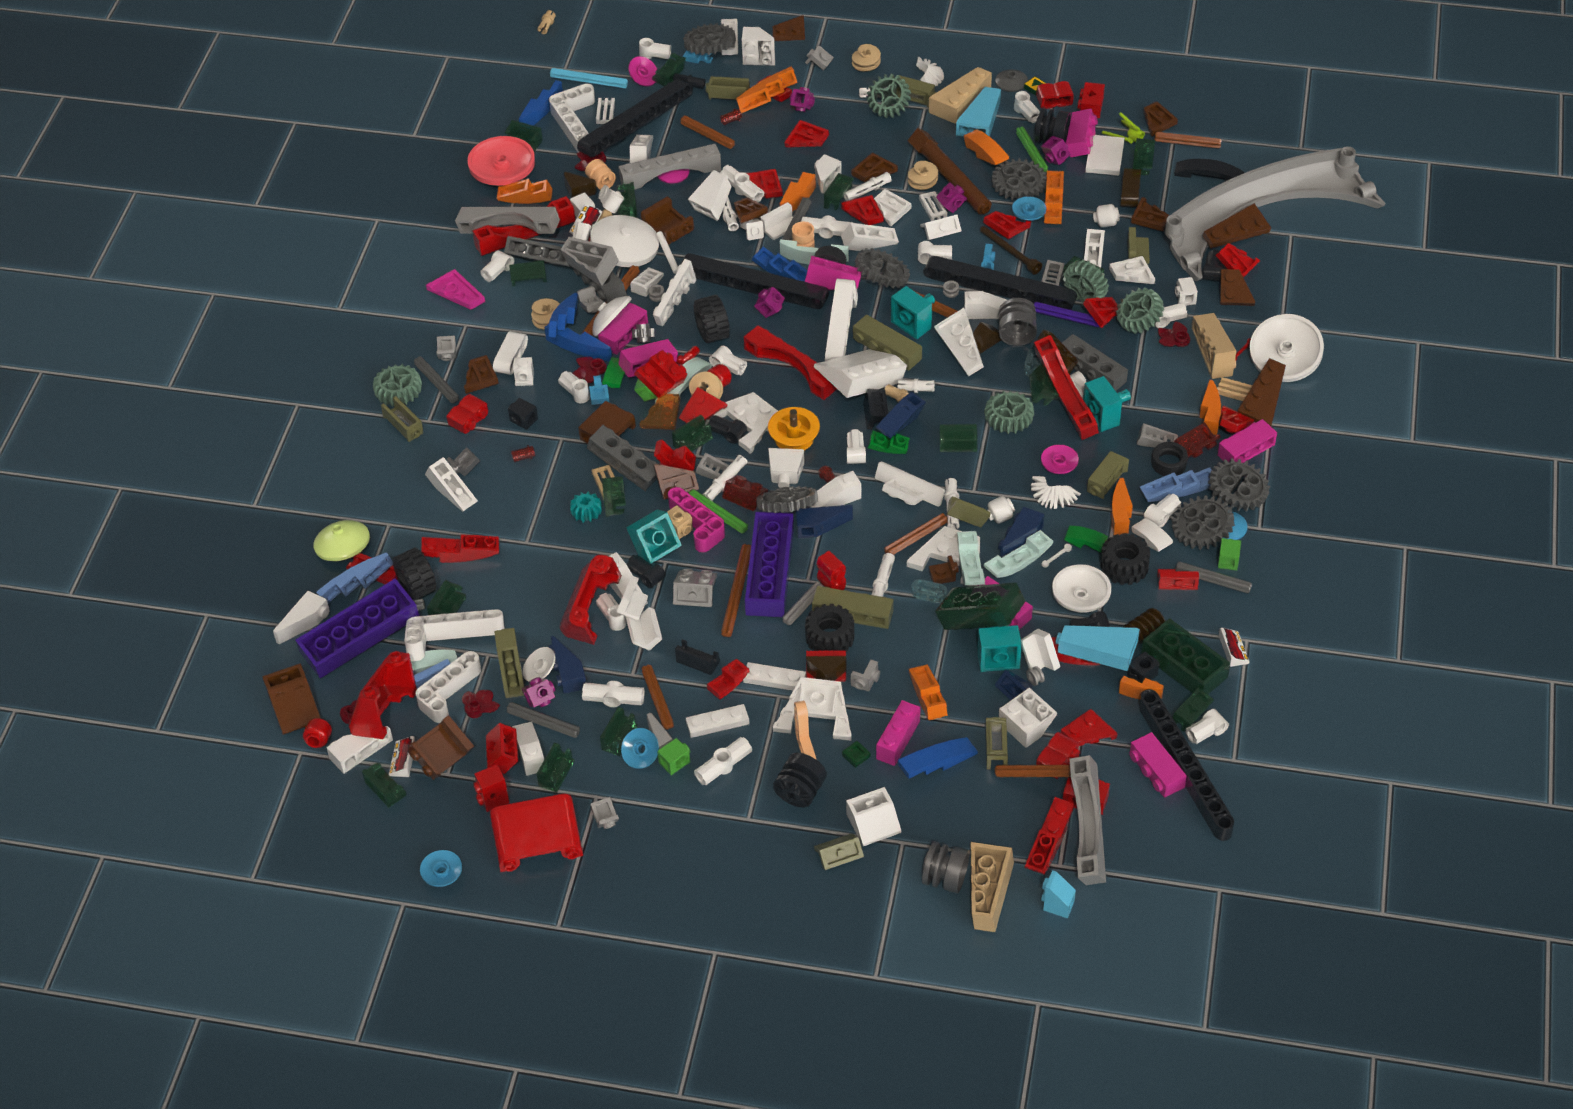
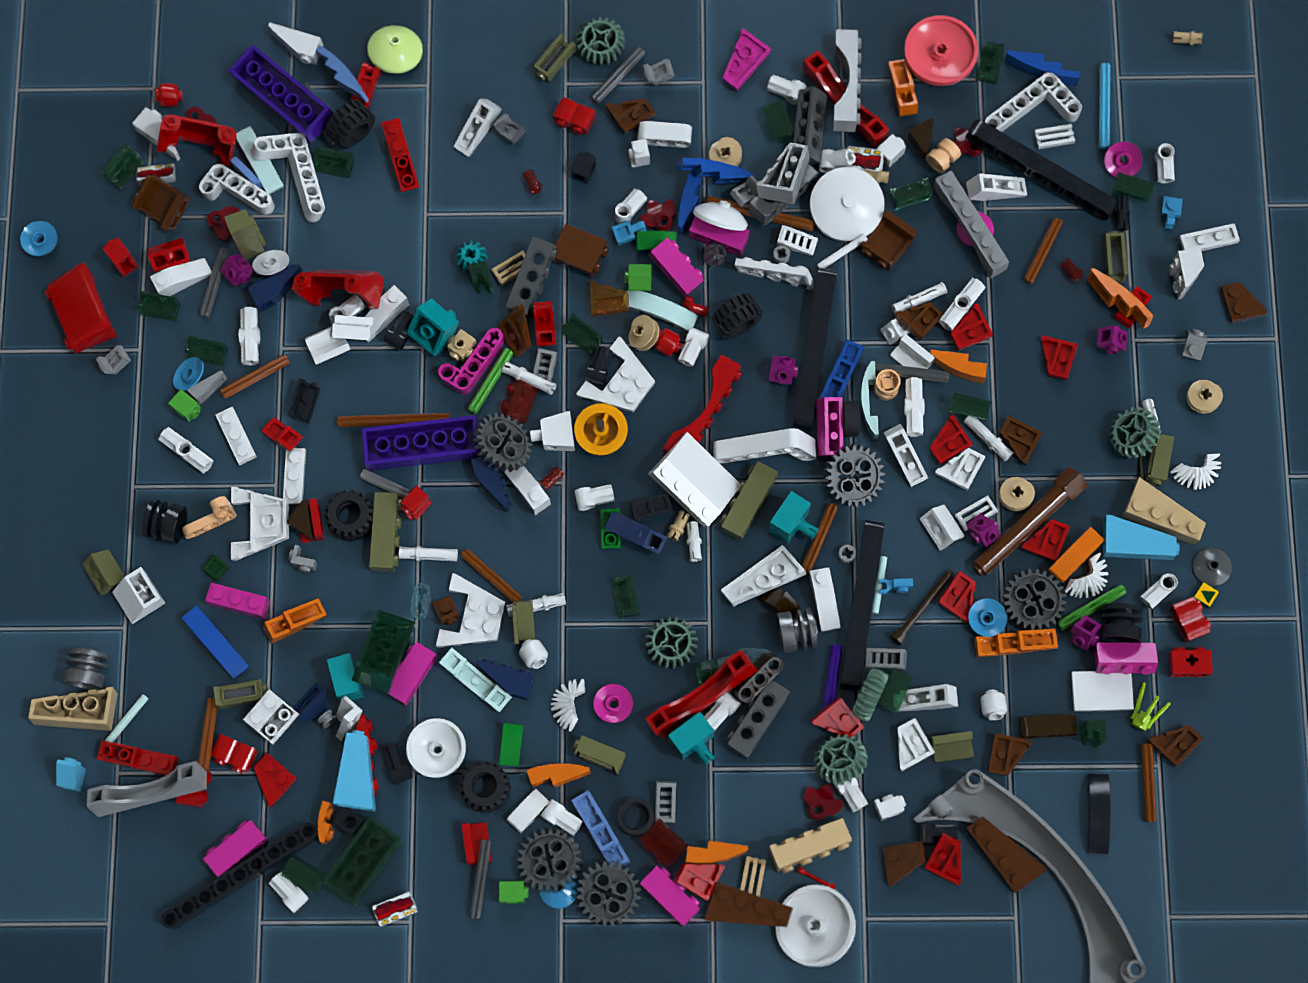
camera: 80 degrees right, 25 degrees up
reddish brown slope [262,663,321,735] -> none
white piece [599,185,624,213] -> none
red plate [634,350,687,398] -> none
light grey bracket [673,568,717,607] -> none
red wing [679,387,728,428] -> none
dark grey gear [683,23,736,55] -> none
white slope [688,170,732,221] -> none
white slope [814,154,841,193] -> none
white bracket [875,461,945,507] -> none
white piece [918,241,952,264] -> none
light aqua slope [957,531,985,585] -> none
white hinge [1041,544,1072,568] -> none
dark brown piece [1123,608,1166,647] -> none
none -> light aqua bar [105,694,149,742]
none -> red wing [1021,519,1070,562]
none -> white hair [1065,553,1108,598]

